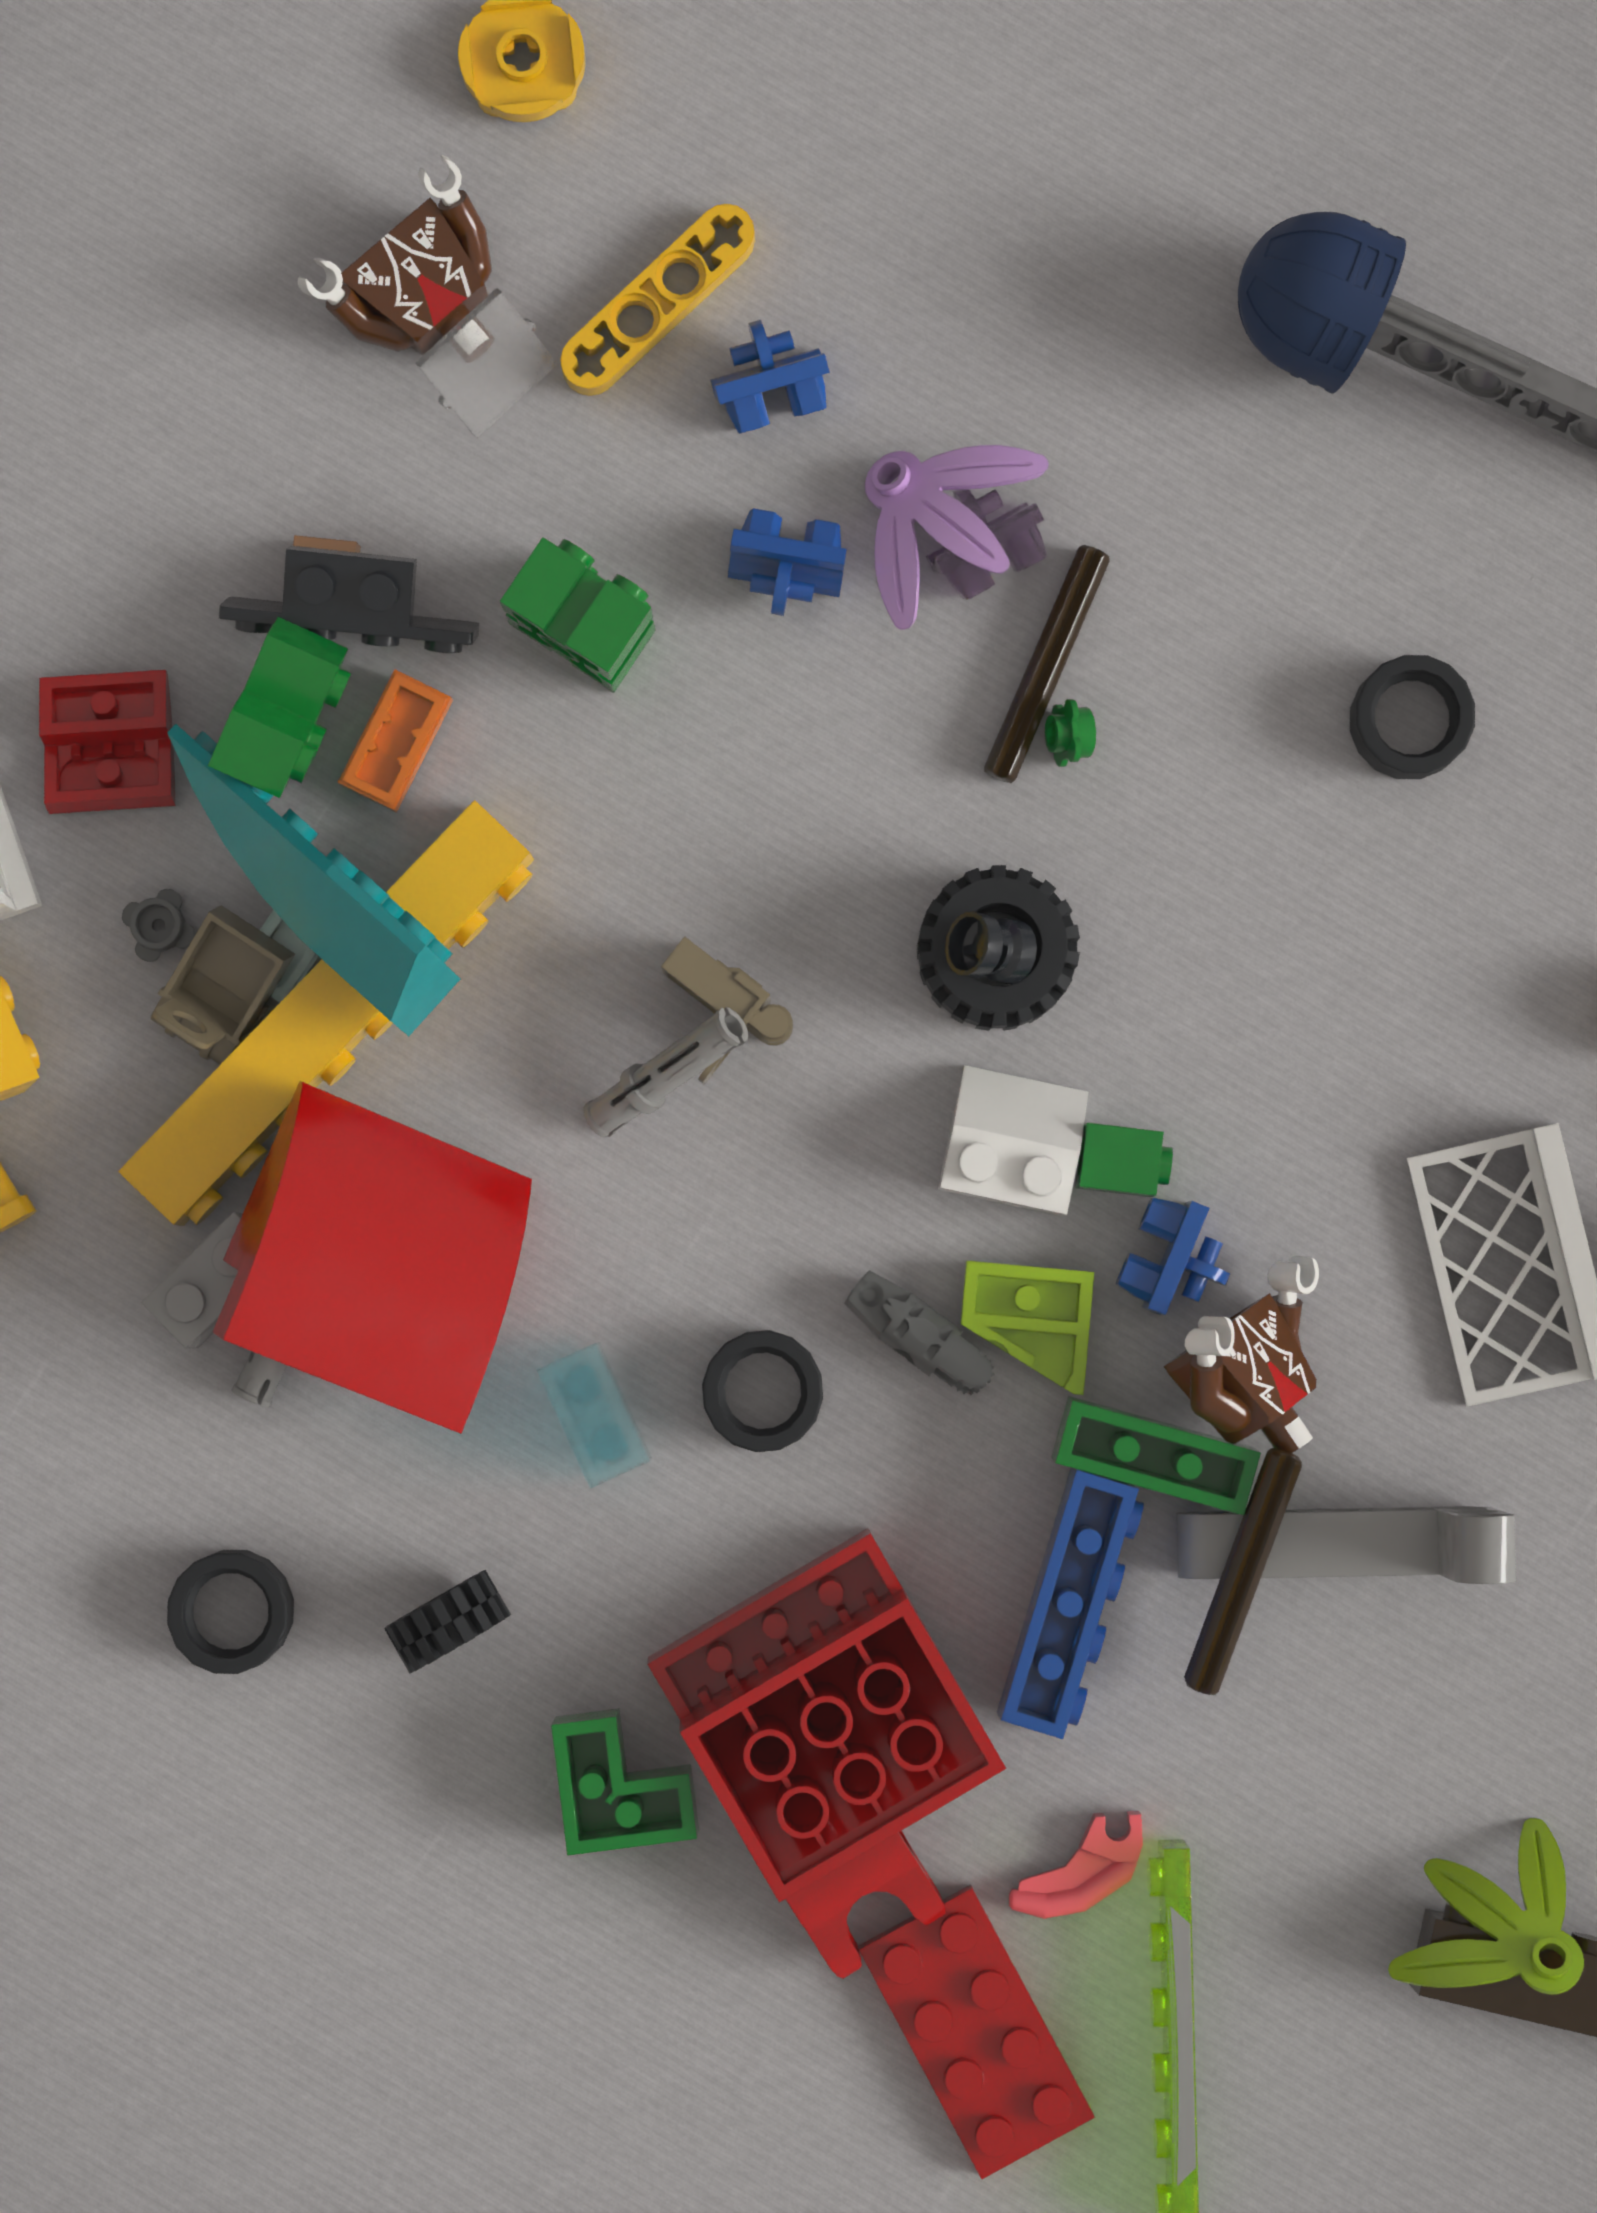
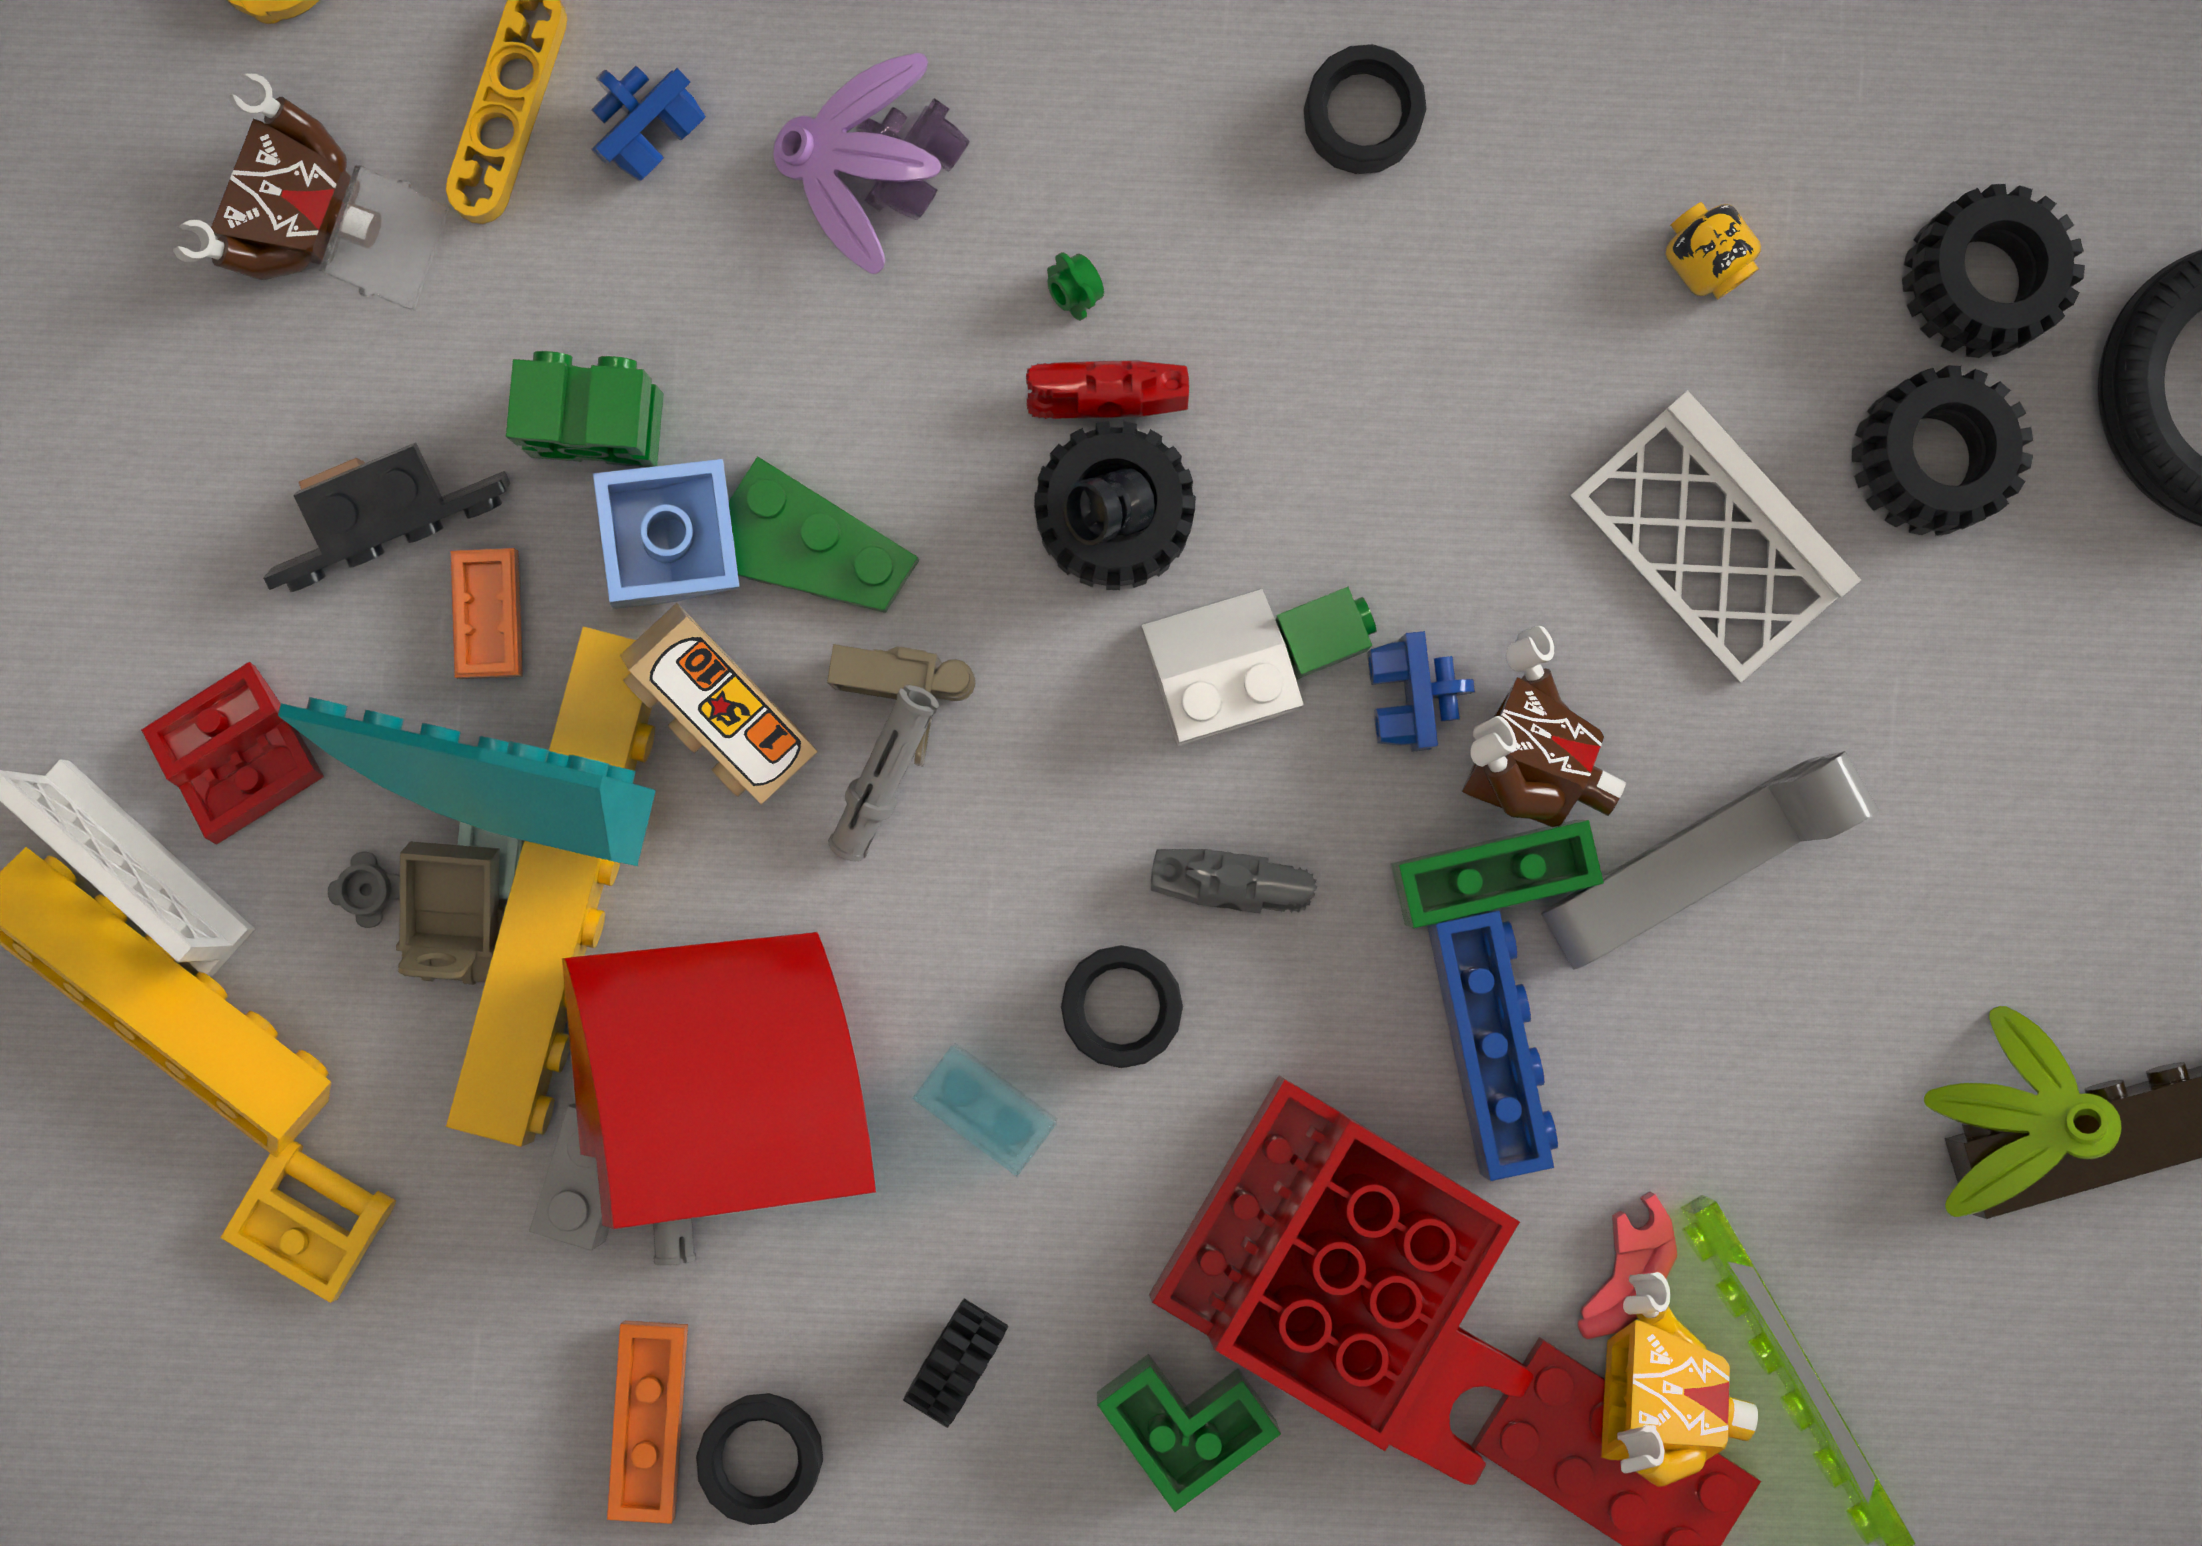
camera: 30 degrees left, 0 degrees up
green brick [208,617,351,798] -> none
blue hips [728,508,847,616] -> none
lime wing [960,1261,1094,1395] -> none
dark brown axle [984,545,1110,783] -> none
dark brown axle [1184,1448,1302,1695] -> none
none -> light blue slope [593,459,739,609]
none -> orange plate [607,1320,688,1524]
none -> brick [620,603,818,804]
none -> green wing [728,456,919,613]
none -> red hinge [1026,360,1189,419]
none -> yellow torso [1601,1272,1758,1487]

